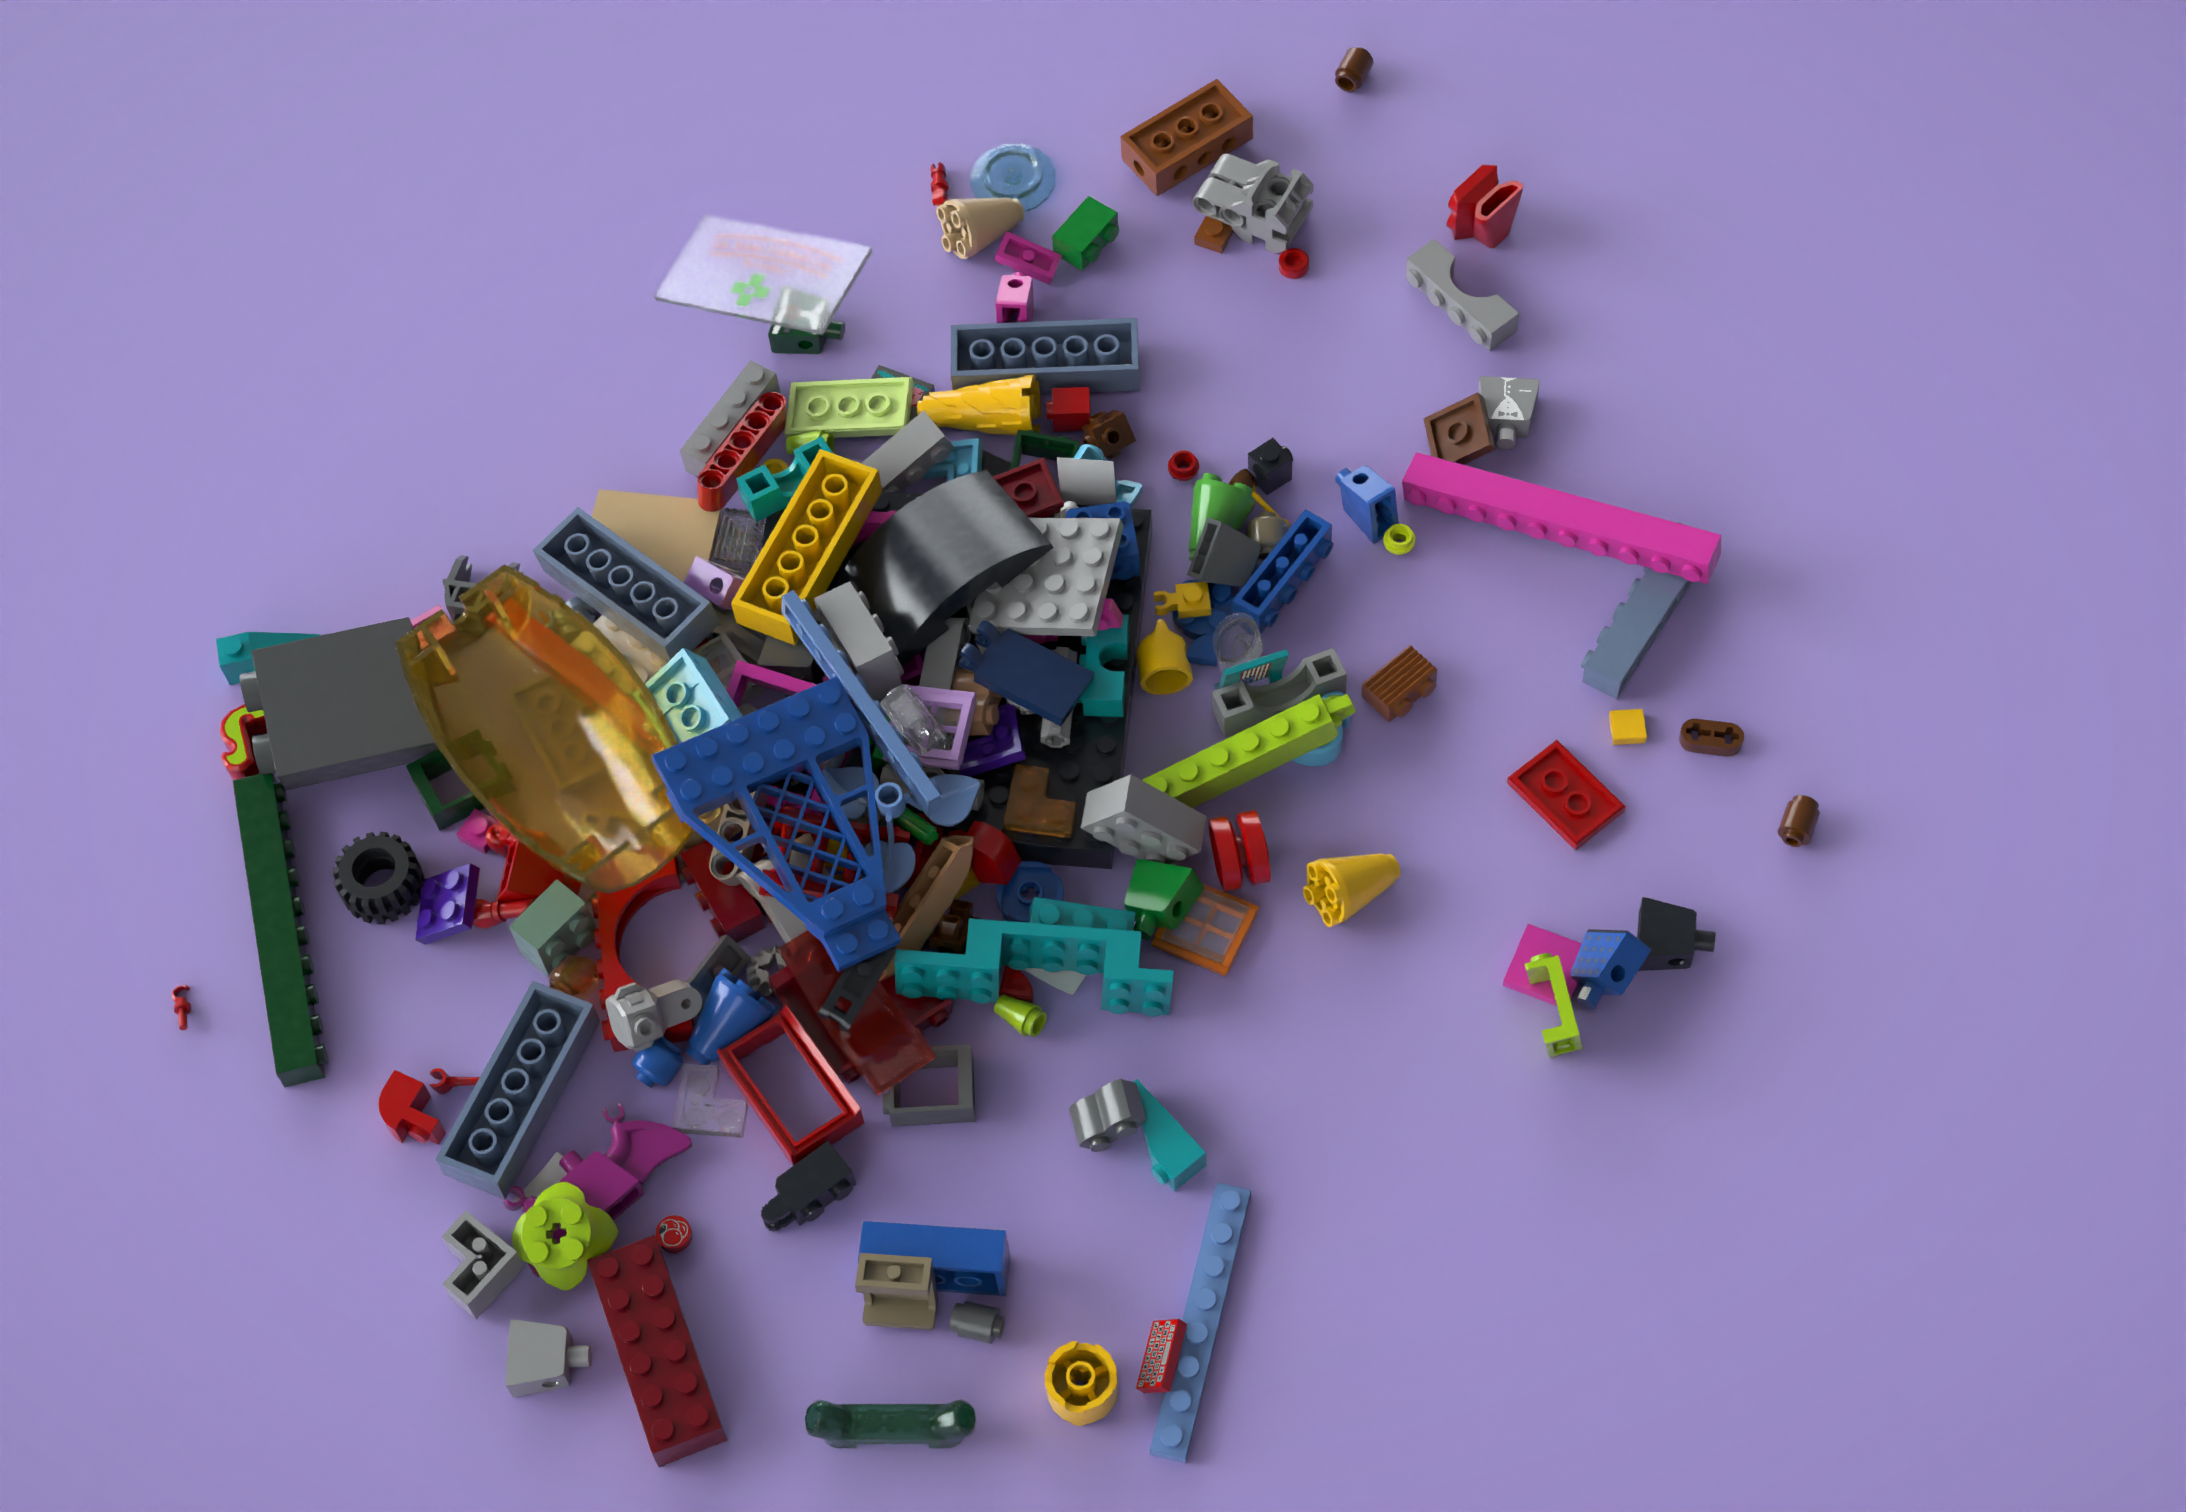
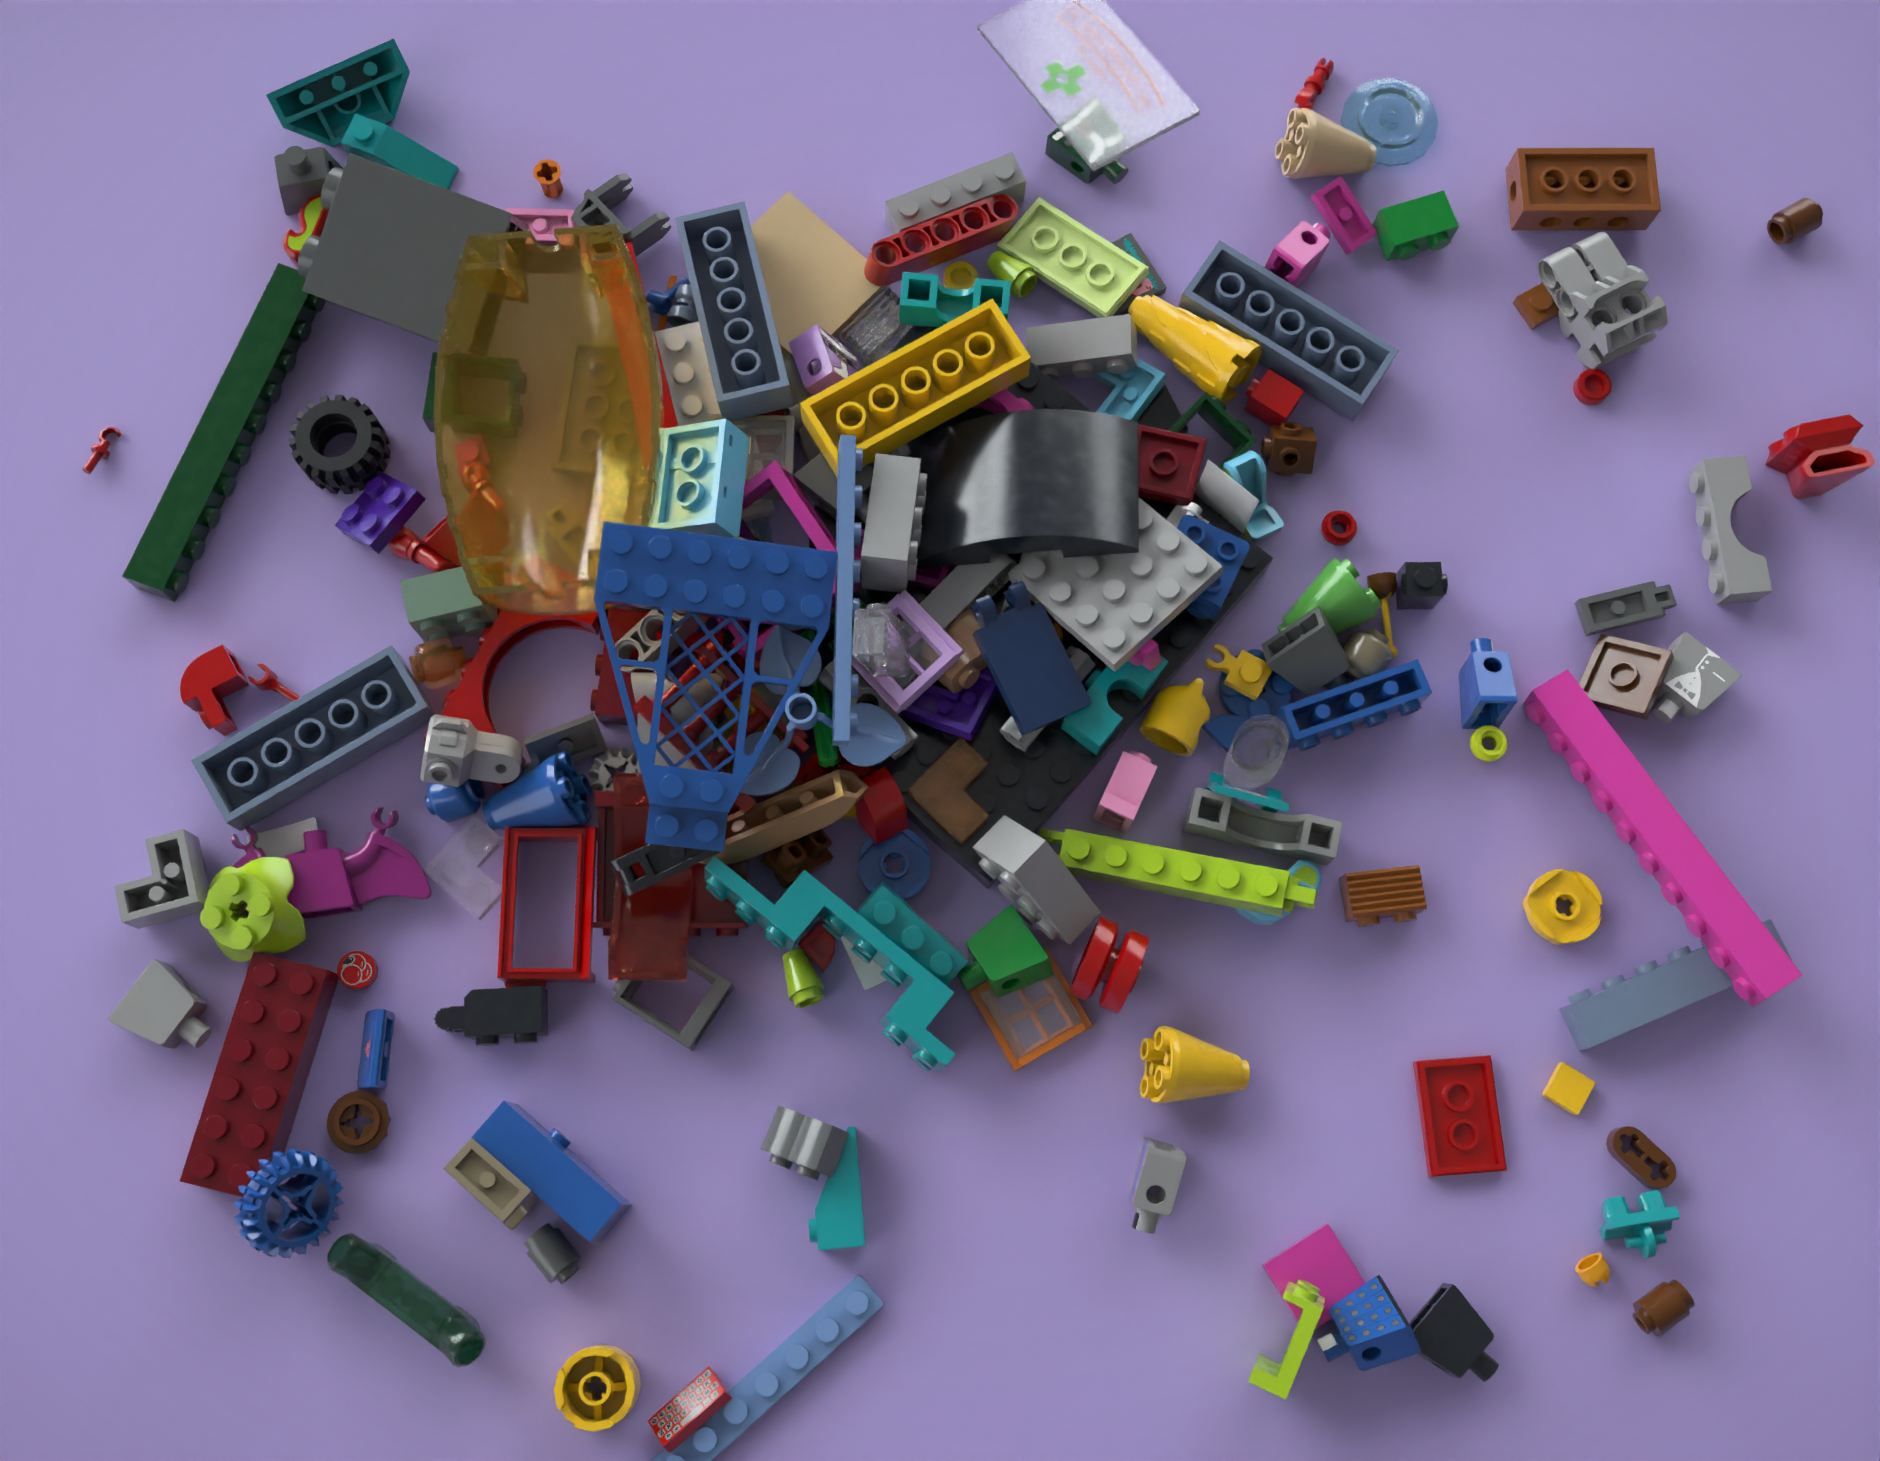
camera: 25 degrees right, 15 degrees up
none -> blue gear [233,1148,344,1258]
none -> teal wedge [266,38,410,147]
none -> dark grey torso [274,146,343,215]
none -> reddish brown gear [327,1091,391,1154]
none -> blue slope [357,1009,395,1090]
none -> orange piece [533,159,563,198]
none -> bright pink hips [1092,751,1158,834]
none -> light grey torso [1129,1137,1187,1234]
none -> yellow plate [1523,869,1603,945]
none -> dark grey hinge [1574,581,1677,636]
none -> light orange hinge [1575,1253,1611,1288]
none -> teal hips [1599,1190,1680,1258]

